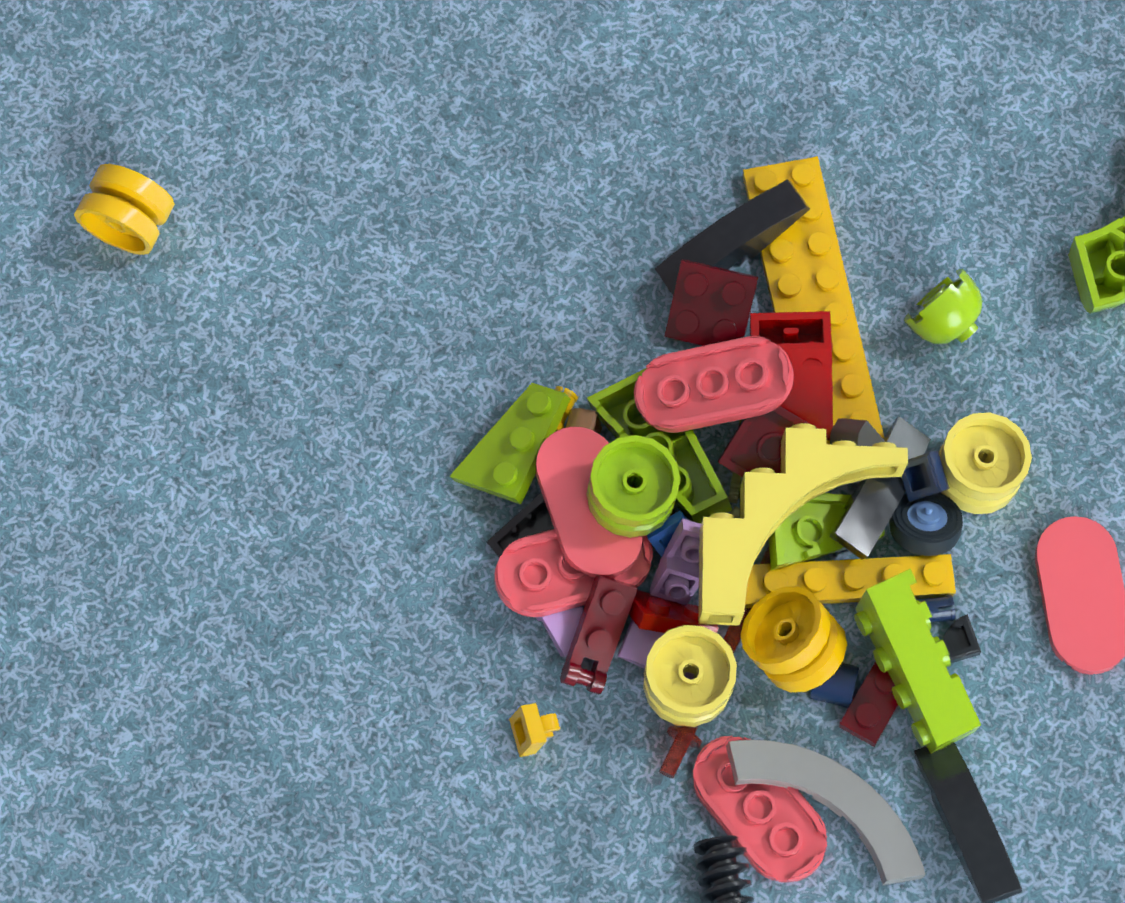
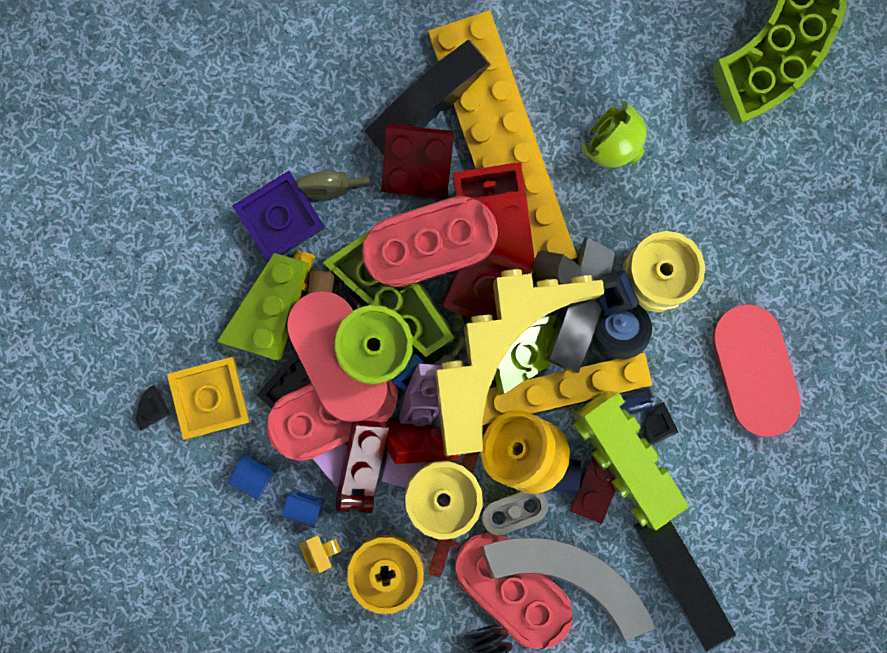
camera: 15 degrees left, 15 degrees up
none -> black tile [136,385,171,431]
none -> yellow plate [167,357,251,440]
none -> blue brick [228,454,275,500]
none -> dark purple plate [232,171,325,262]
none -> blue brick [282,489,324,528]
none -> olive hand [296,170,370,200]
none -> yellow wheel [348,534,424,614]
none -> light grey plate [482,491,548,535]

